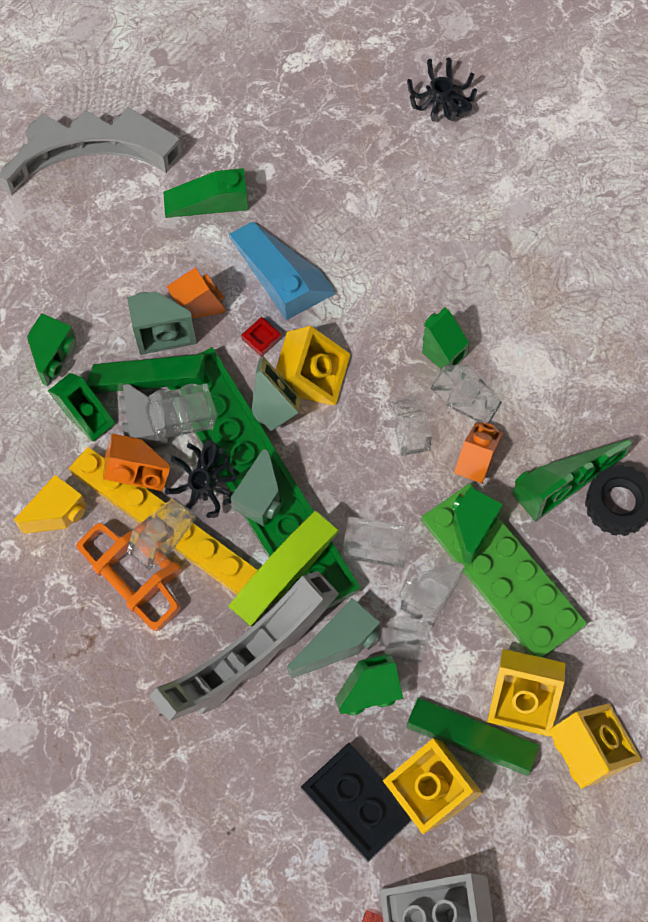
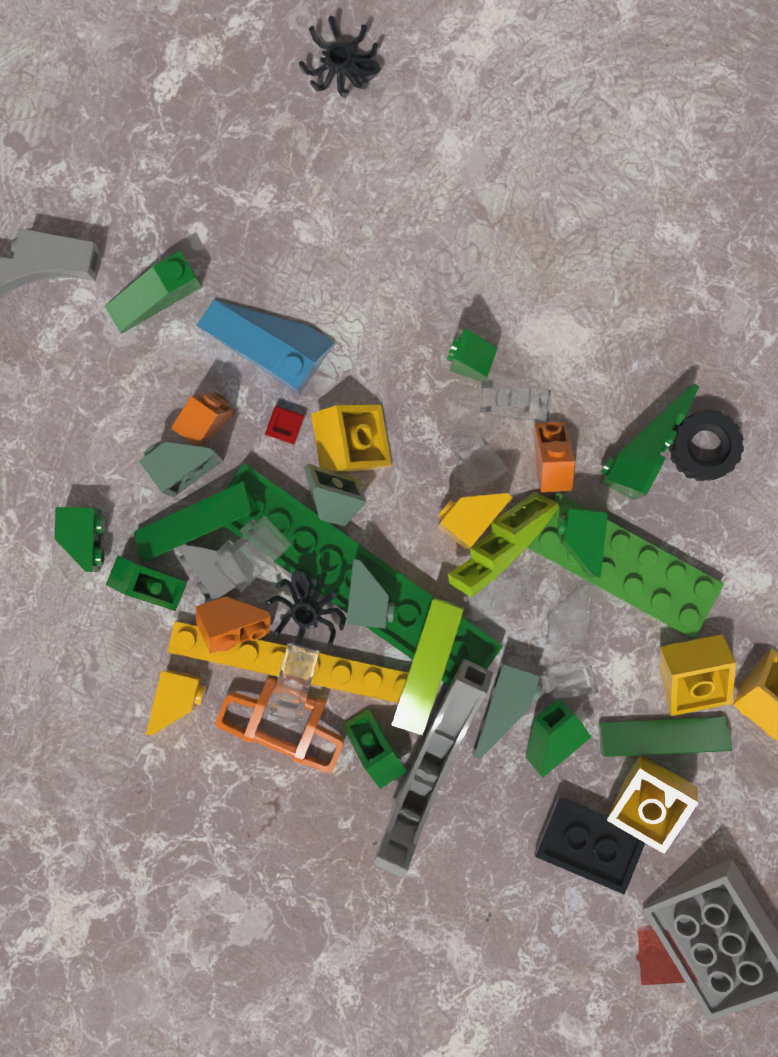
camera: 30 degrees left, 20 degrees up
none -> green slope [342,708,407,789]
none -> yellow slope [437,493,512,550]
none -> lime slope [448,492,559,597]

